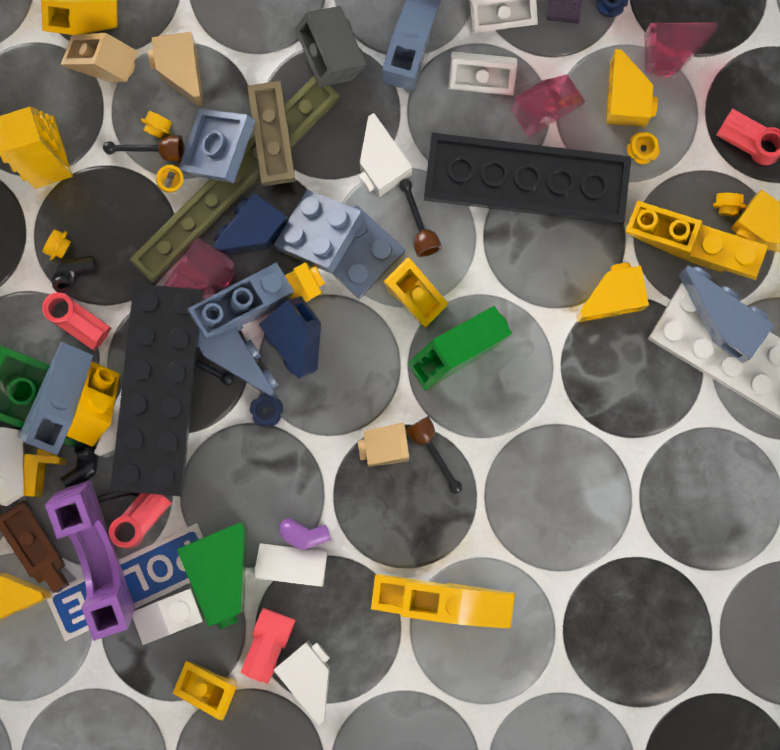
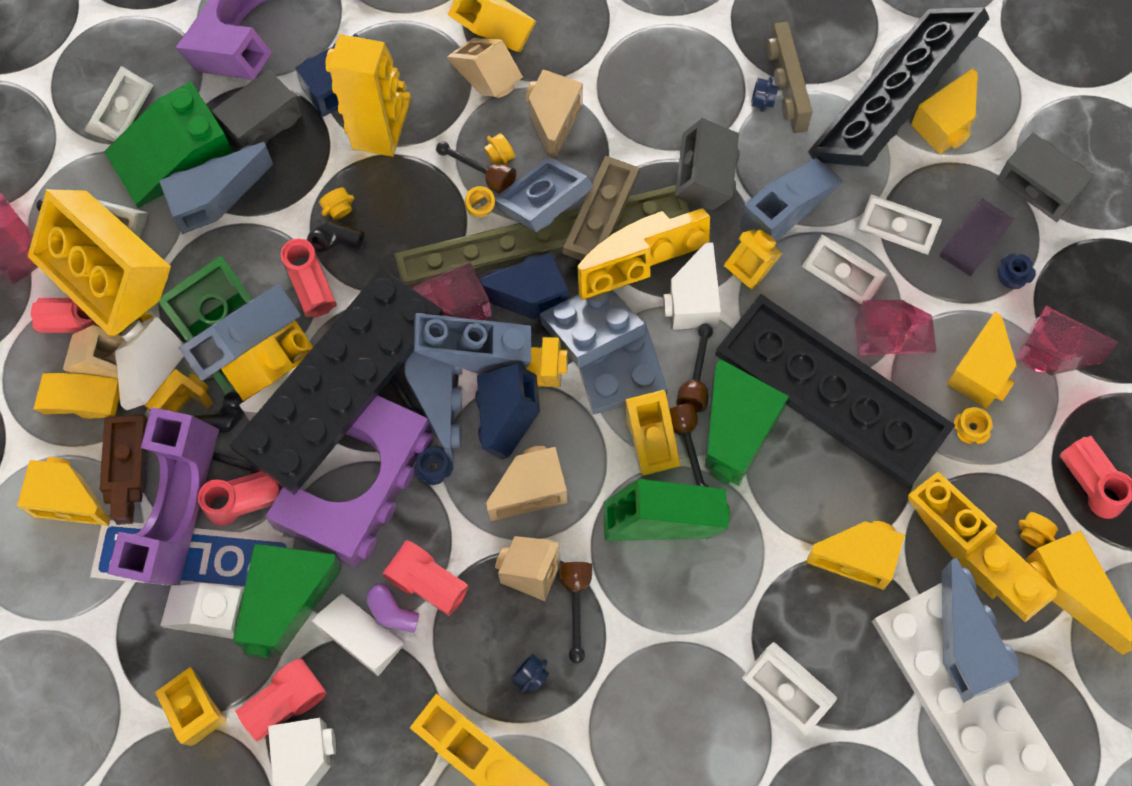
camera: 30 degrees right, 15 degrees down
none -> medium lavender arch [266,395,433,568]
none -> coral piece [382,540,469,616]
none -> tan slope [486,446,567,522]
none -> dark blue plate [511,654,549,693]
none -> yellow slope [578,208,710,300]
none -> hinge [669,404,709,487]
none -> green slope [704,359,789,486]
none -> yellow bracket [723,229,783,290]
none -> white slope [742,642,837,735]

